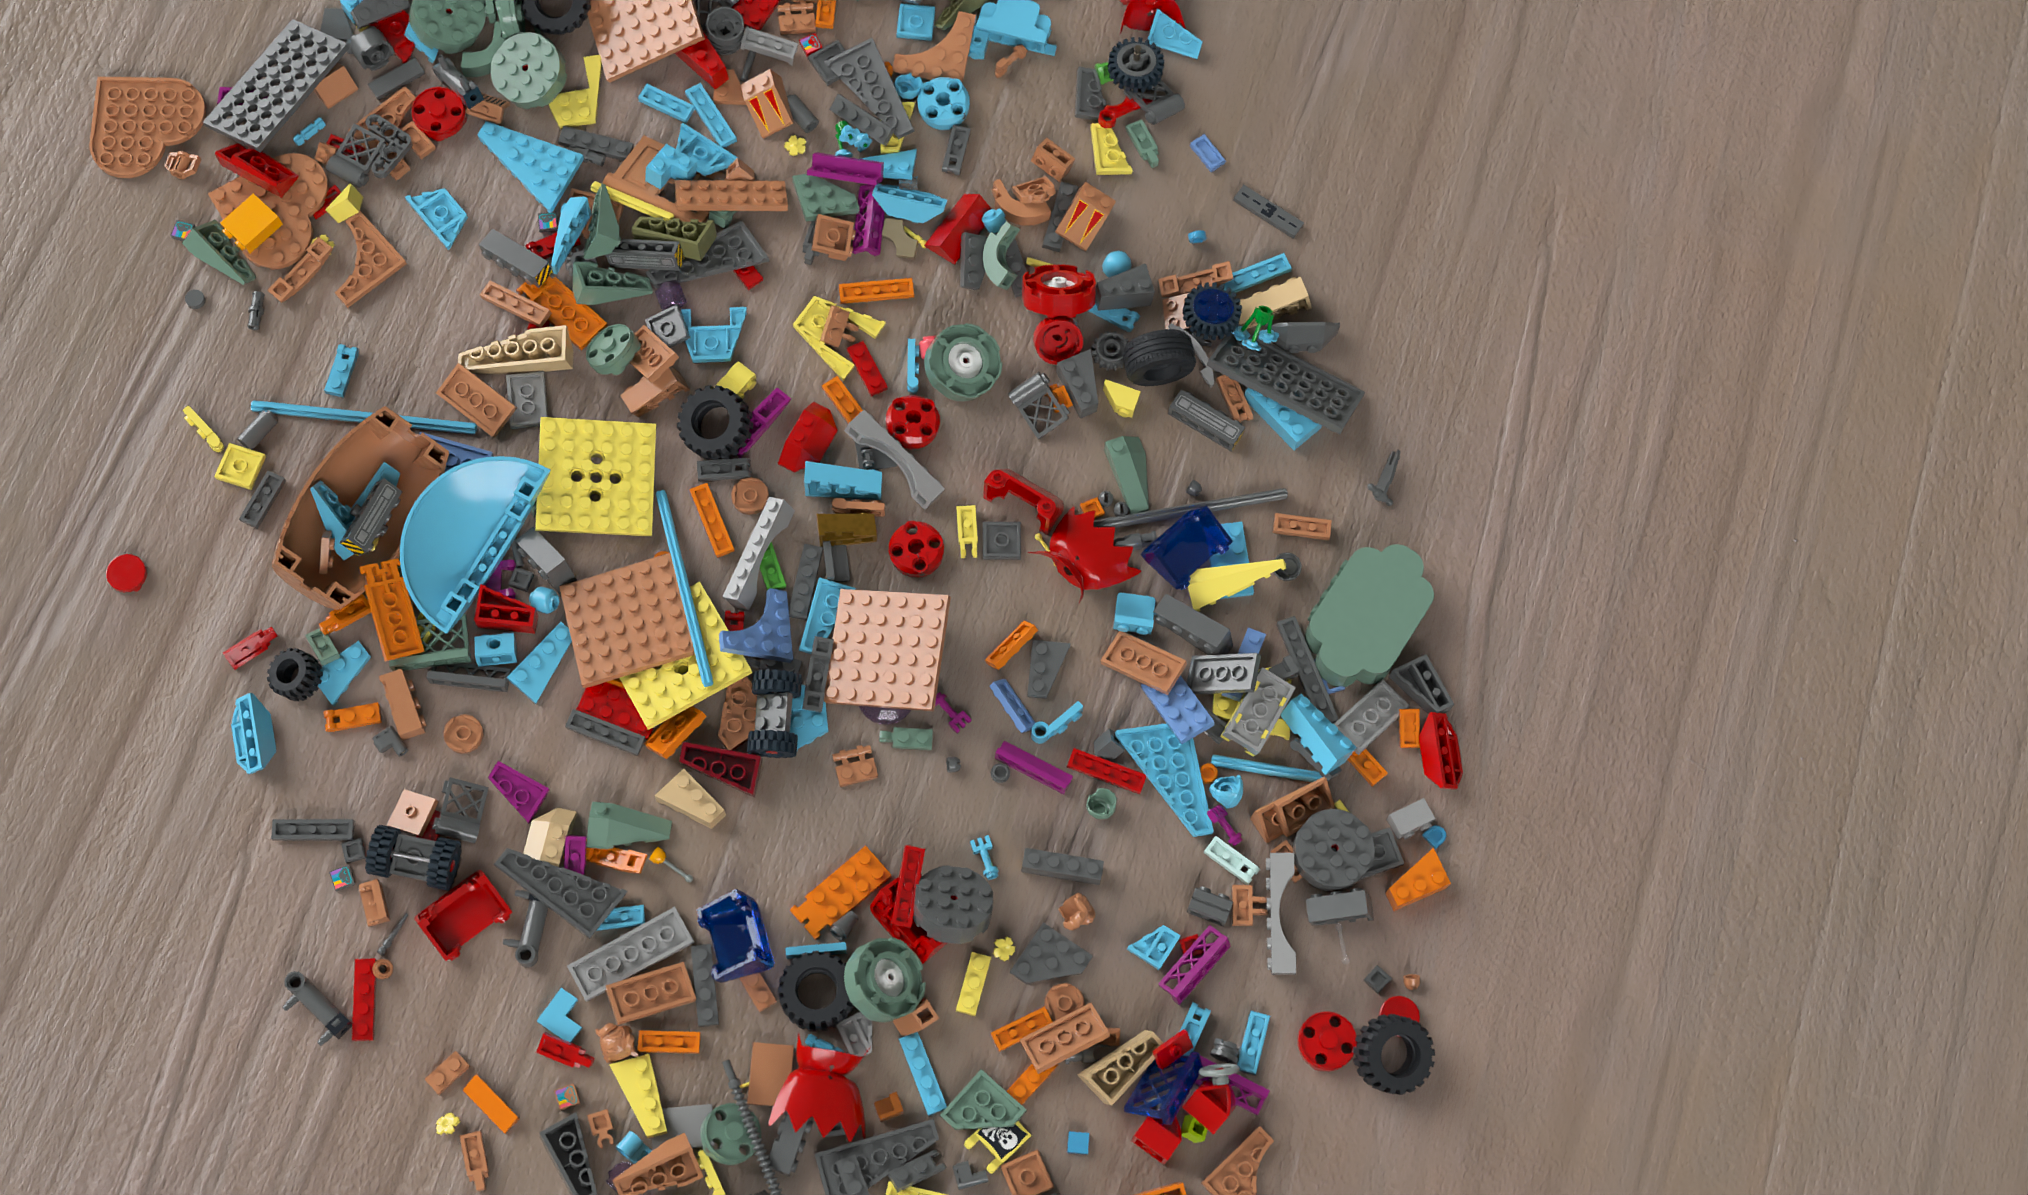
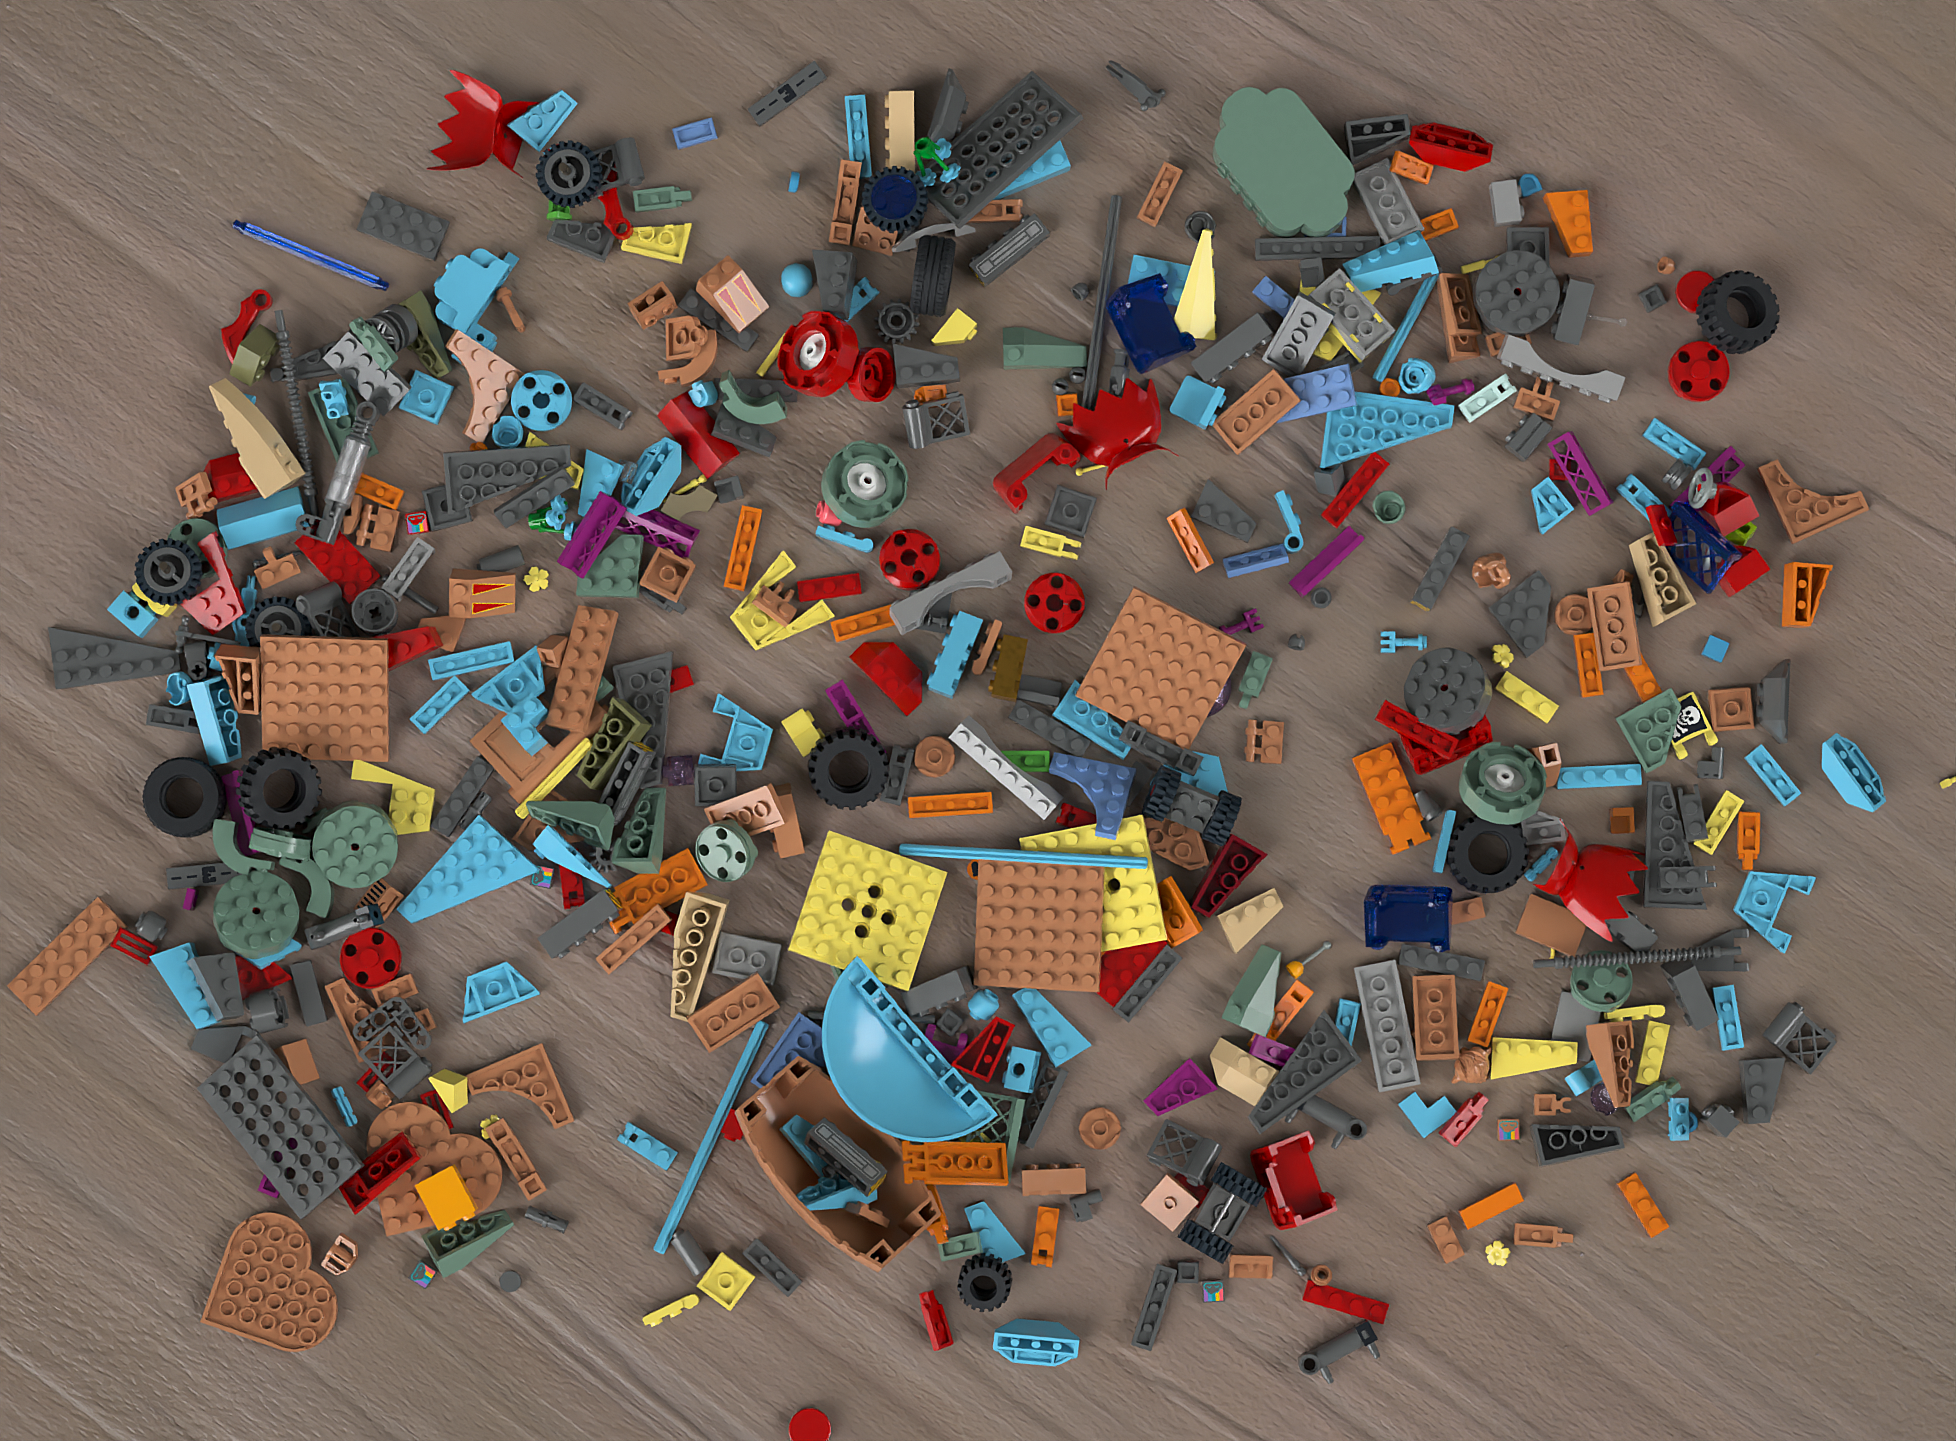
camera: 65 degrees left, 15 degrees up
none -> dark grey panel [714,475,744,504]

